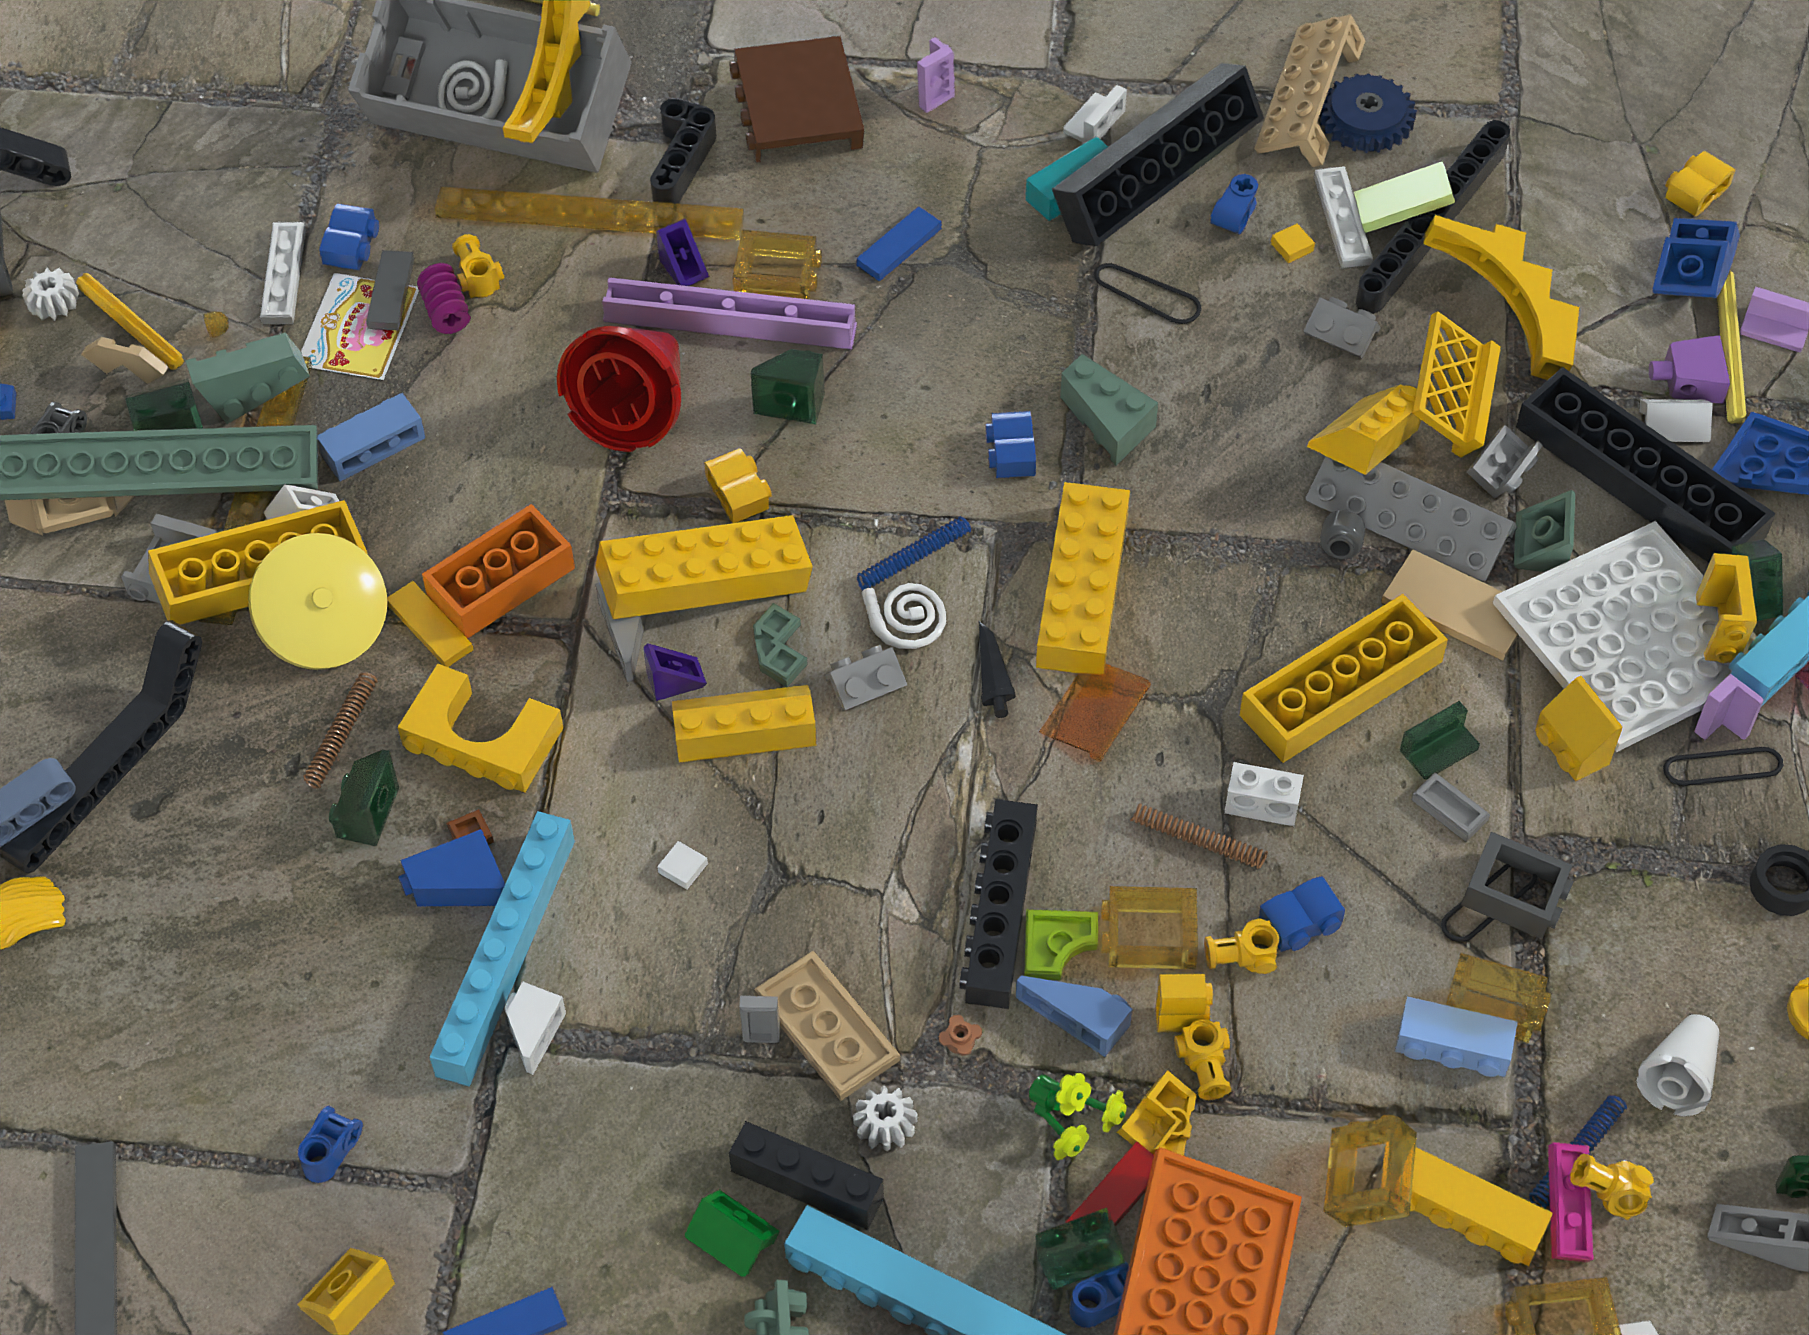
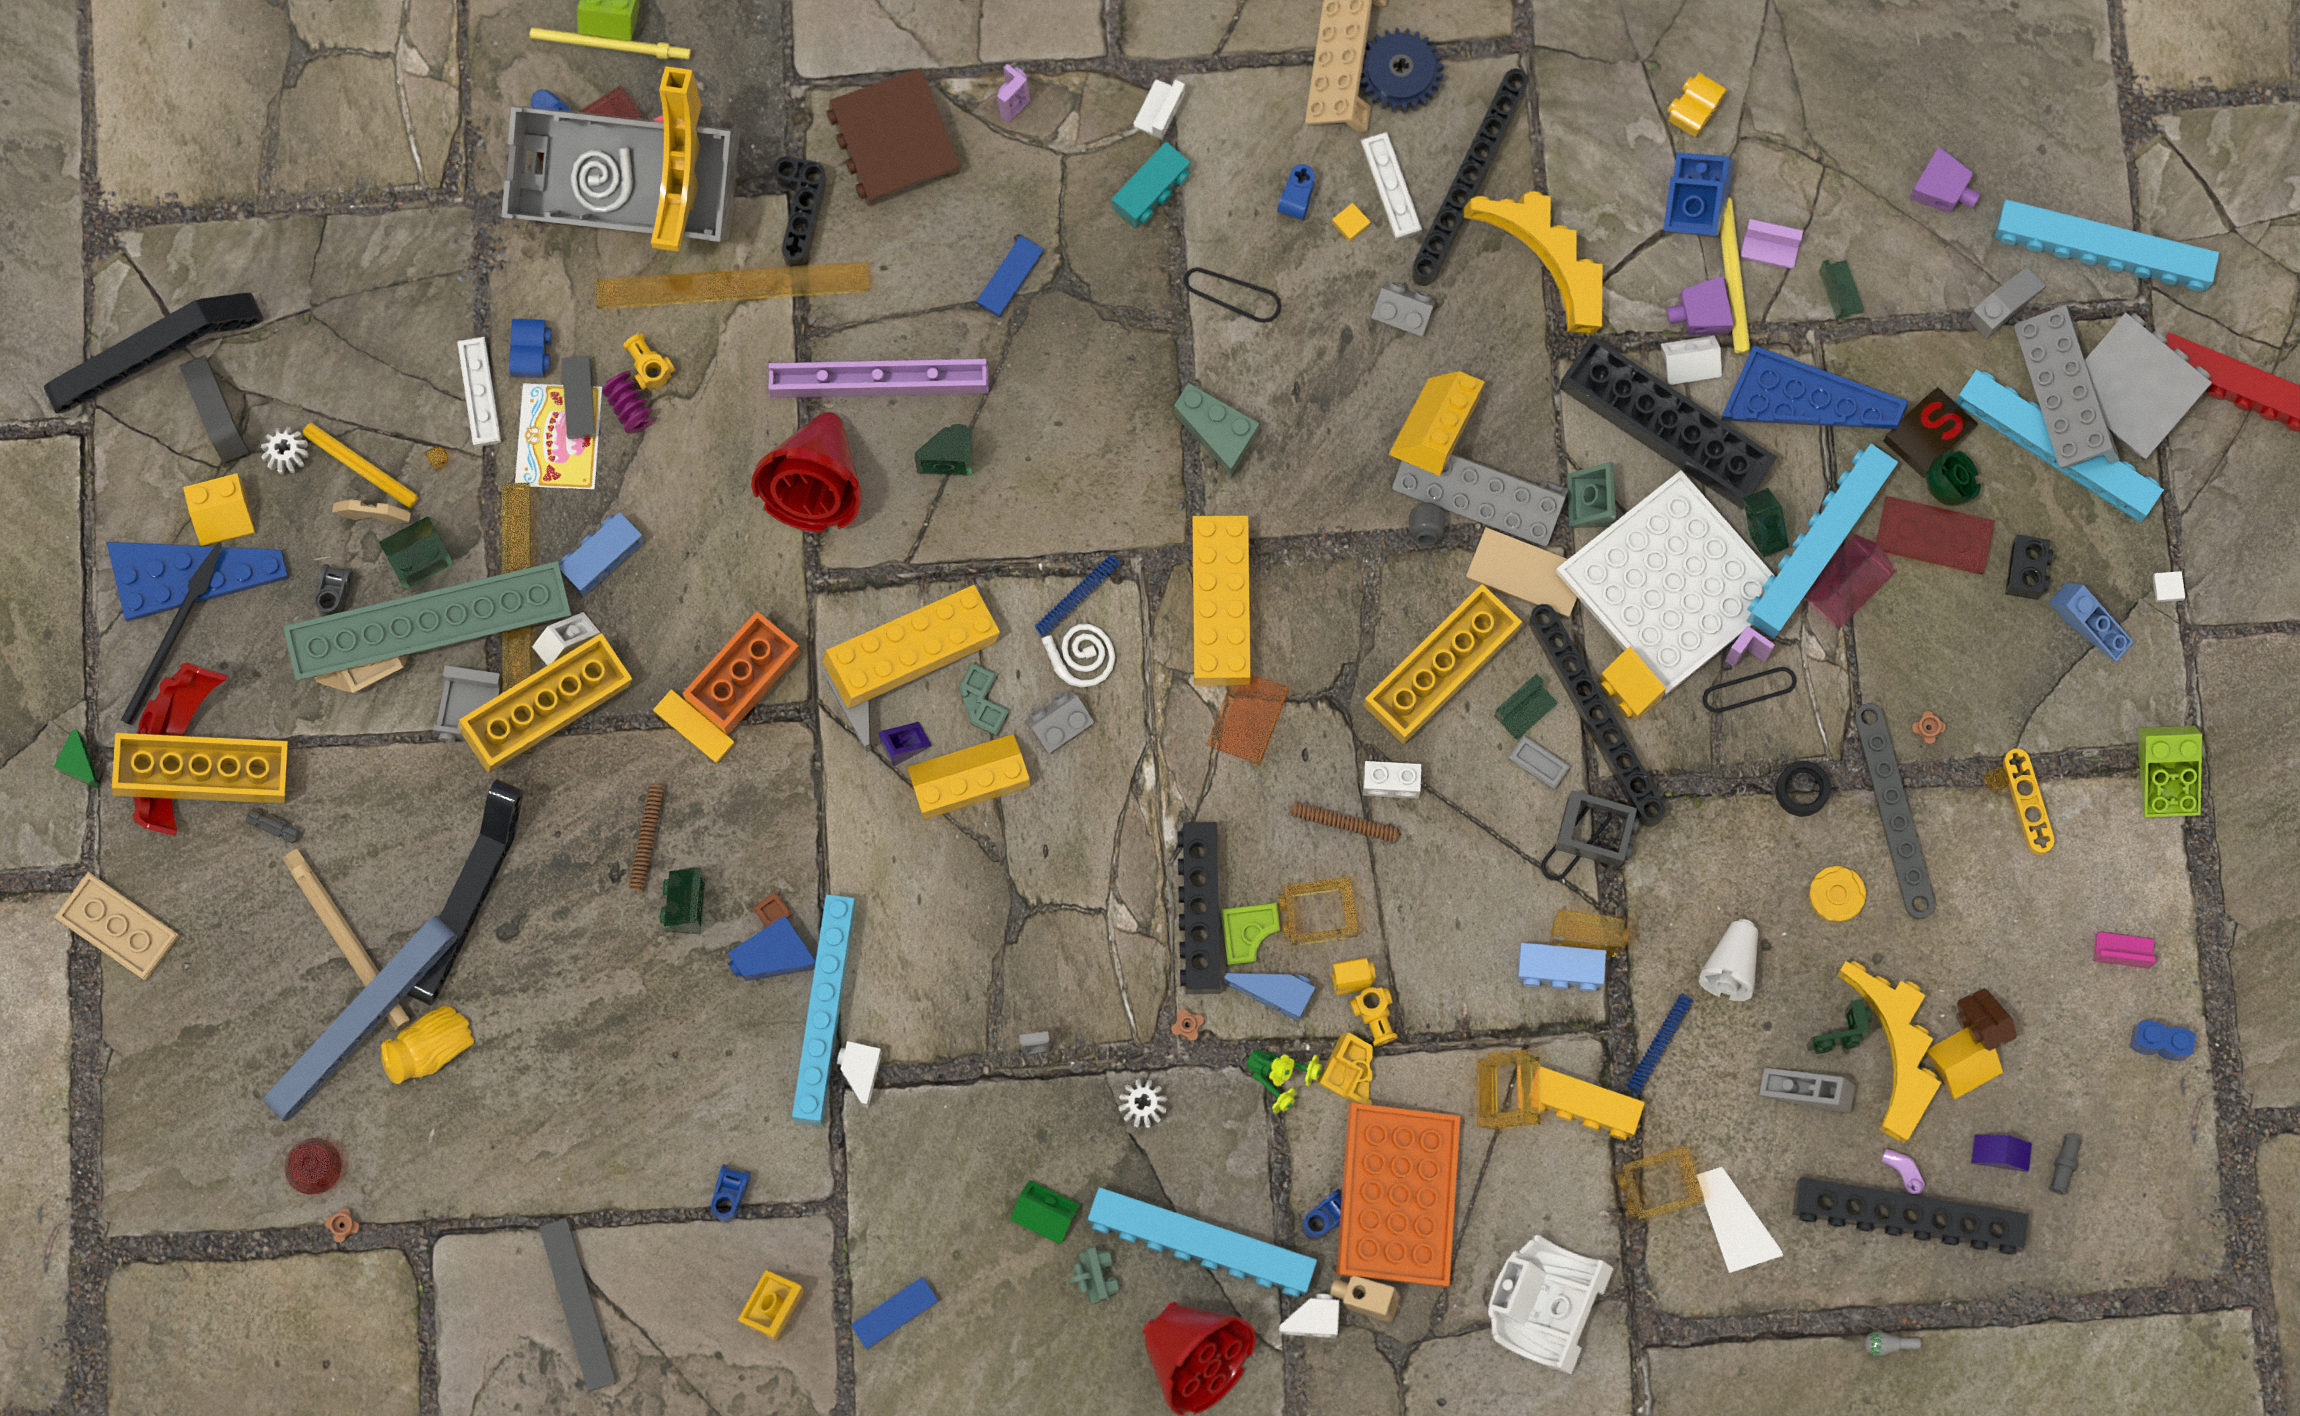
camera: 10 degrees left, 20 degrees up
sand green wedge [185,332,310,424] -> none
light yellow dish [248,533,387,670] -> none
yellow arch [398,664,563,793] -> none
dark purple slope [656,219,709,286] -> none
white tile [657,841,708,889] -> none
yellow brick [704,448,772,523] -> none
black brick [729,1121,884,1230] -> none
clear yellow window [733,230,822,299] -> none
tan tile [754,951,900,1101] -> none
black bar [979,621,1016,718] -> none
blue brick [985,411,1036,478] -> none
clear green brick [1035,1207,1125,1290] -> none
black brick [1052,63,1264,247] -> none
red tile [1065,1142,1154,1250] -> none
yellow connector [1204,919,1279,974] -> none
blue brick [1259,876,1345,952] -> none
yellowish green tile [1354,161,1455,233] -> none
yellow fence [1412,311,1501,458] -> none
light grey bracket [1466,425,1543,498] -> none
dark pink tile [1548,1142,1593,1262] -> none
yellow connector [1570,1154,1654,1220] -> none
yellow panel [1696,553,1757,663] -> none
none -> black beam [1529,604,1665,827]

